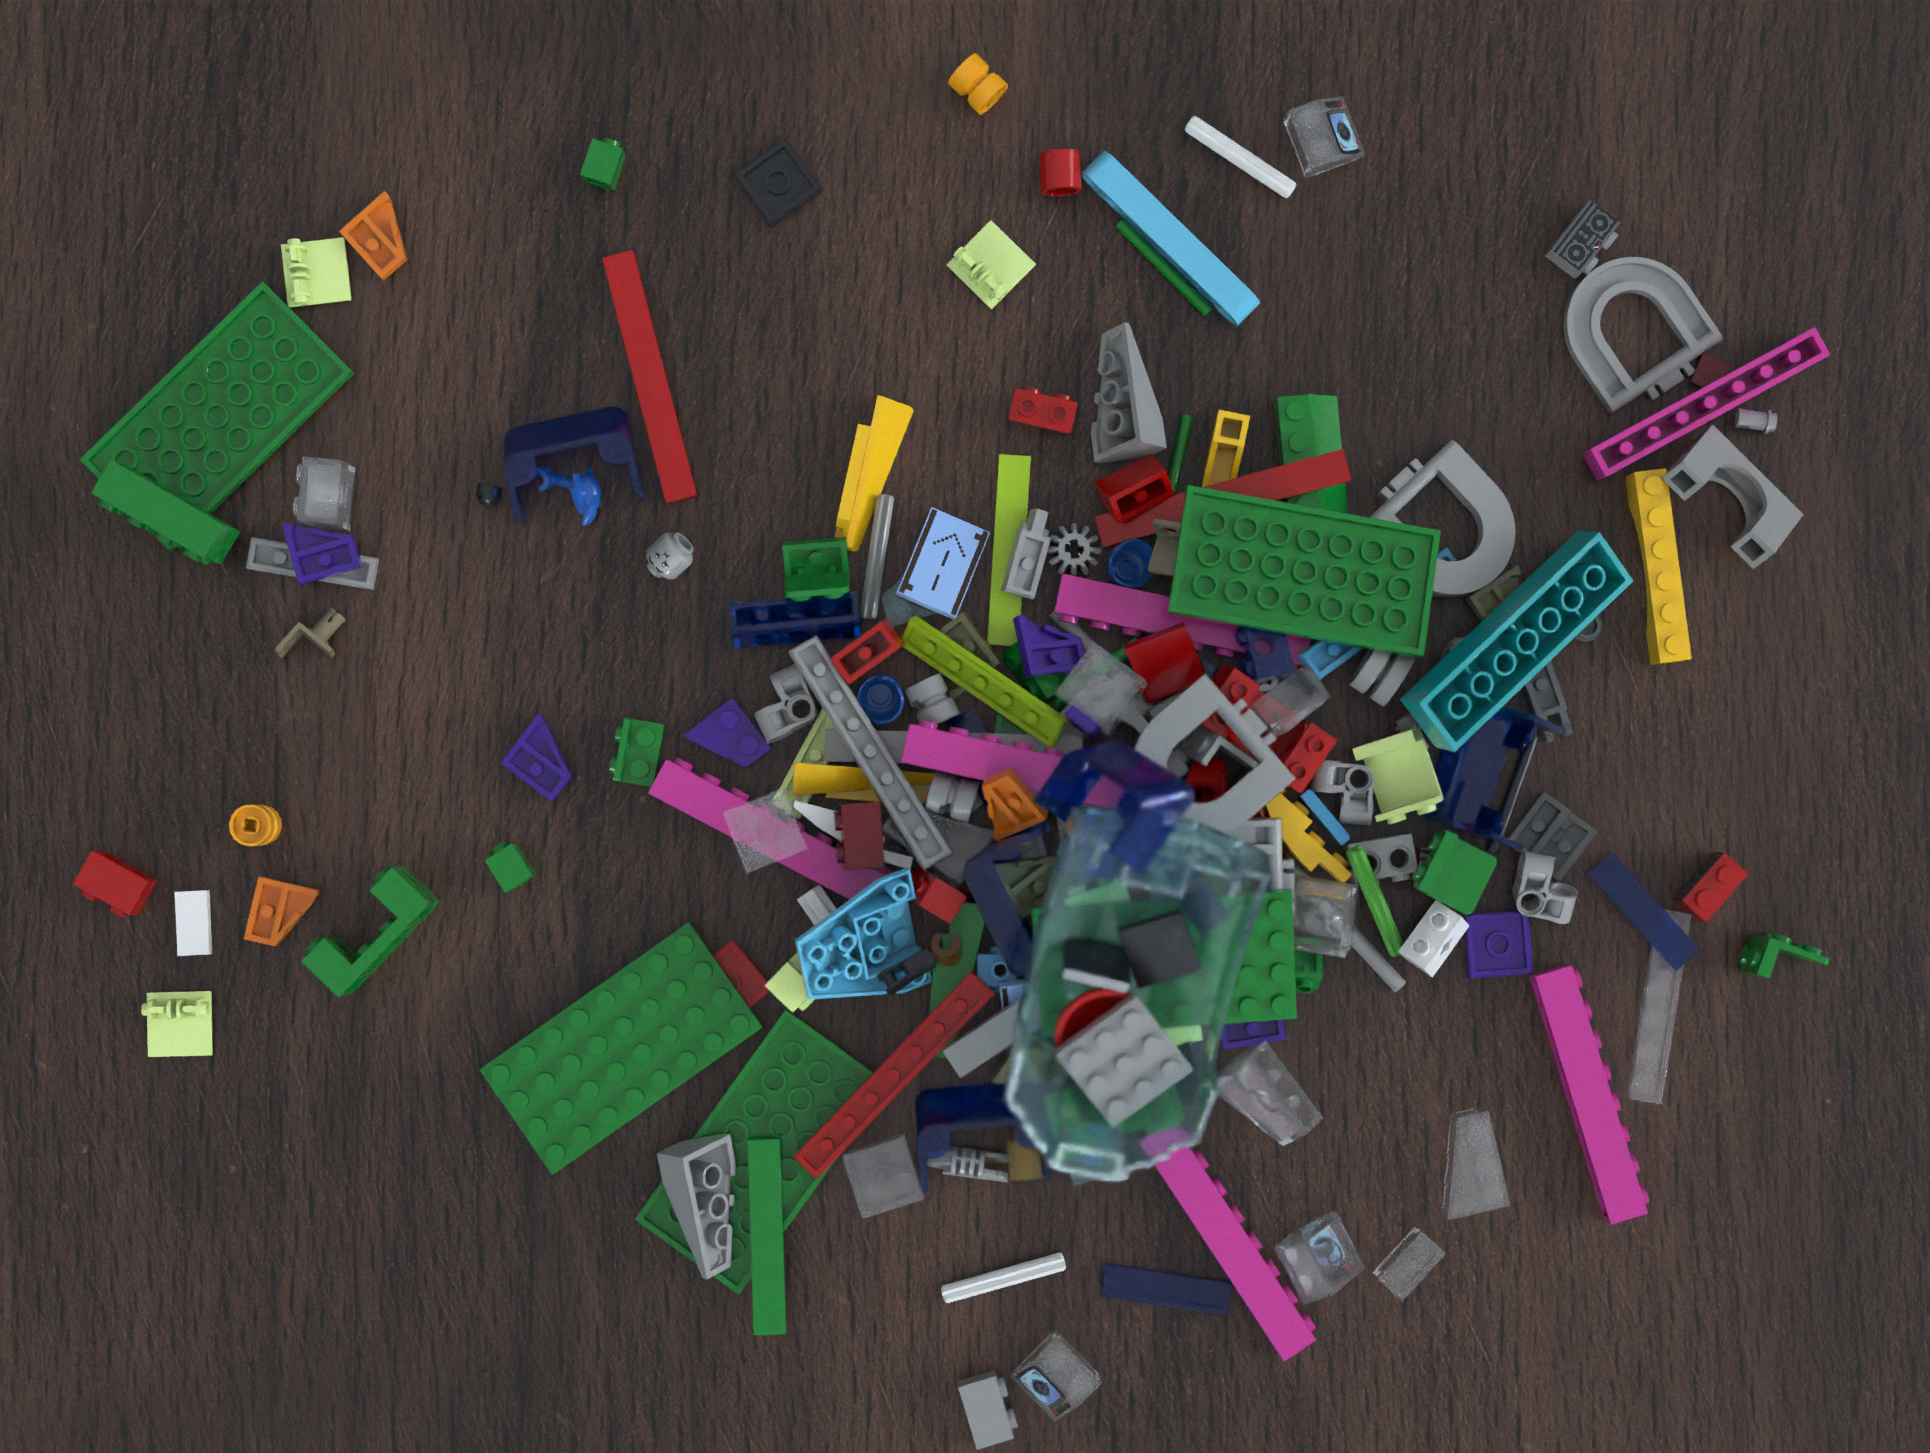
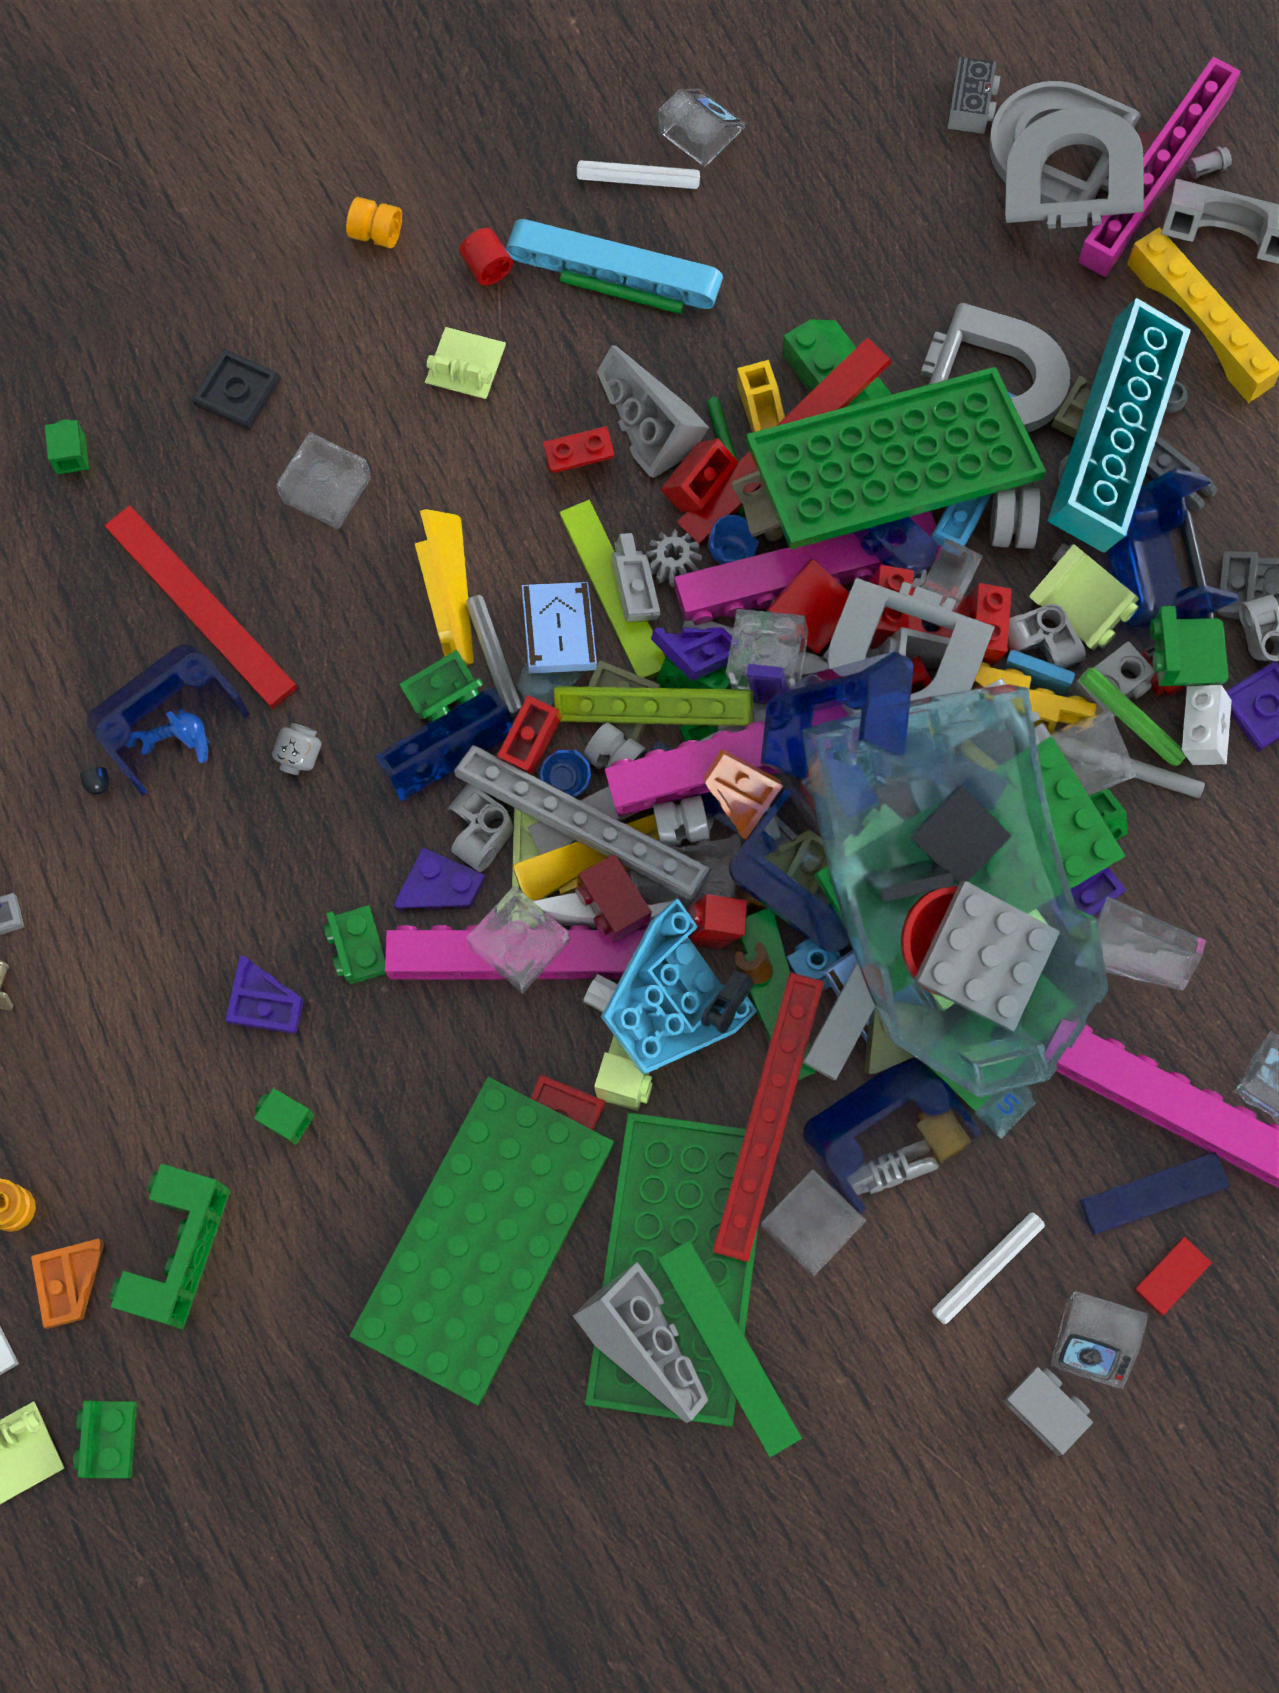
camera: 15 degrees left, 15 degrees down
none -> green bracket [73,1400,137,1478]
none -> clear brick [276,432,371,530]
none -> light grey piece [1005,107,1144,229]
none -> red tile [1134,1237,1212,1316]

